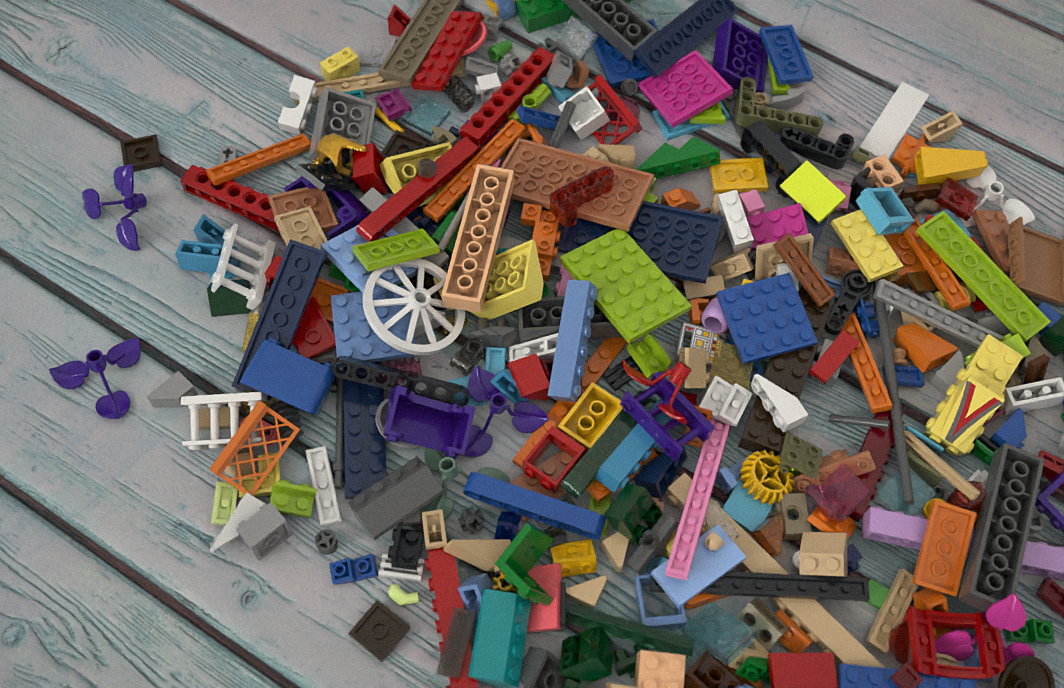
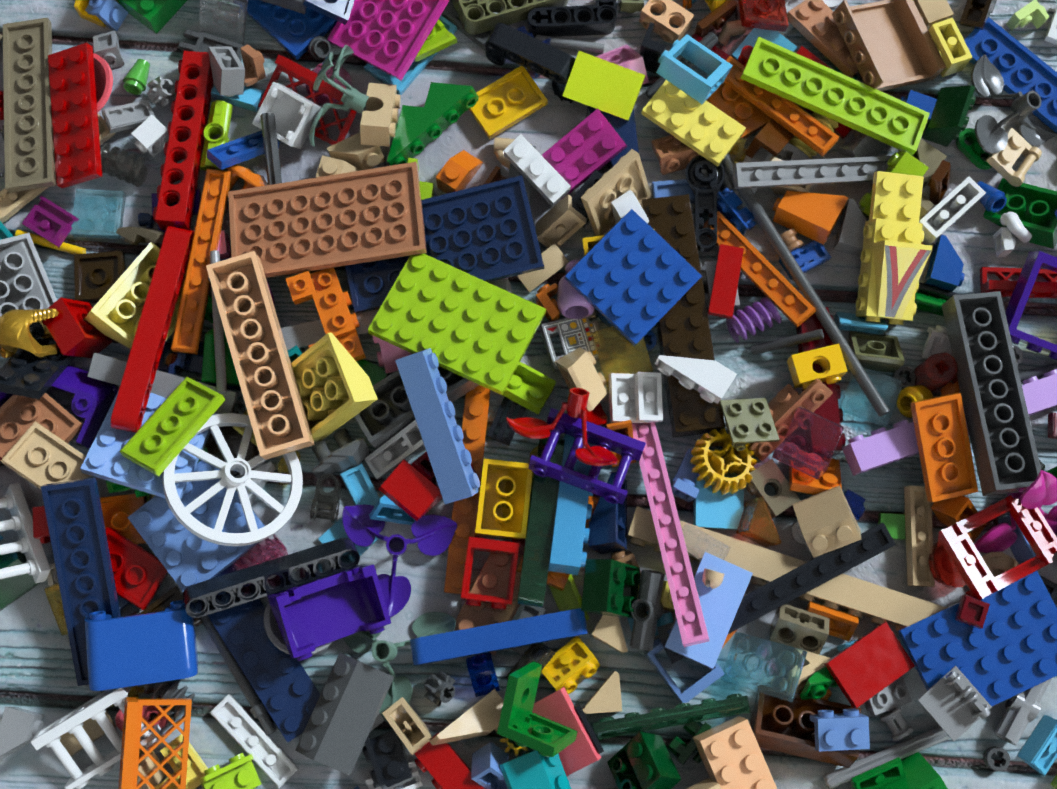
camera: 30 degrees left, 15 degrees up
clear smoke tile [418,159,437,178] -> none
clear red beam [550,166,614,227] -> none
bright pink brick [739,190,765,217] -> none
dark orange tile [773,232,835,307] -> none
tan axle [904,430,980,500] -> none
none -> sand green plant [309,45,369,147]
none -> tan arch [360,83,401,147]
none -> medium lavender piece [726,297,782,343]
none -> yellow brick [787,344,848,390]

